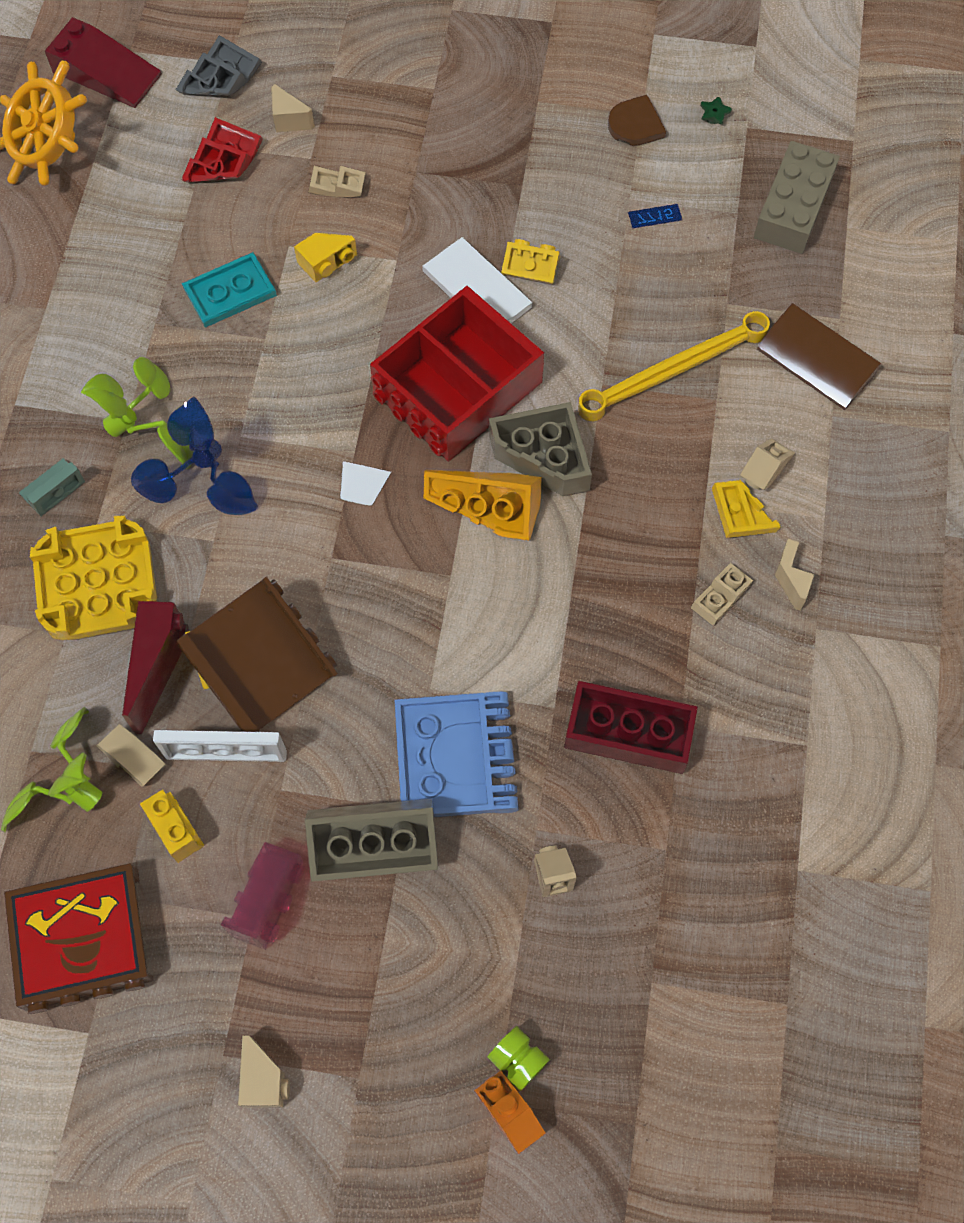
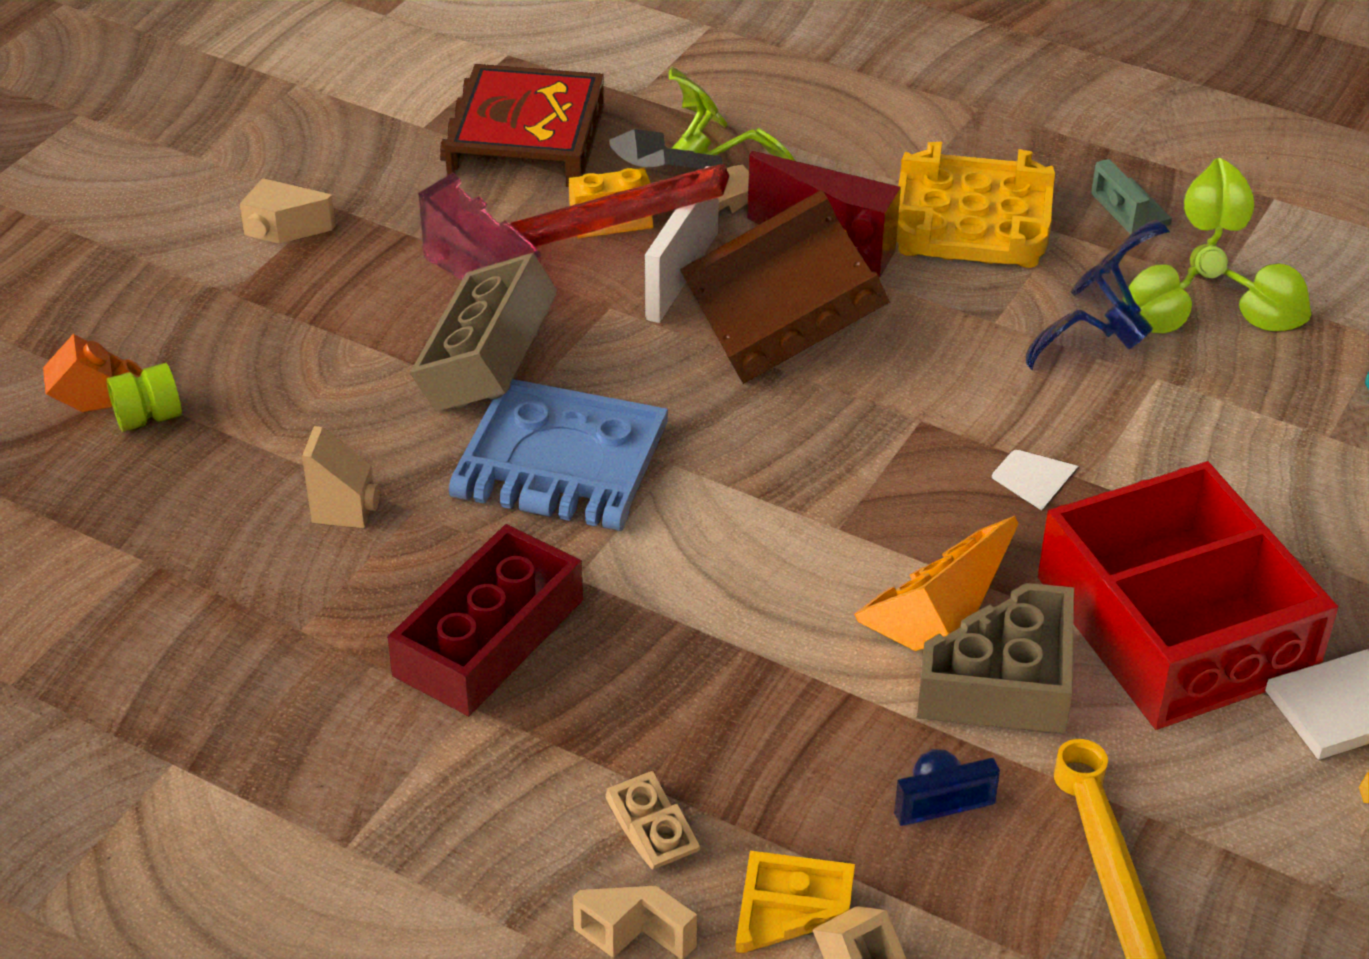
camera: 110 degrees right, 25 degrees down
none -> clear red tile [501,164,730,255]
none -> dark grey slope [609,129,723,178]
none -> clear blue tile [894,749,1000,826]

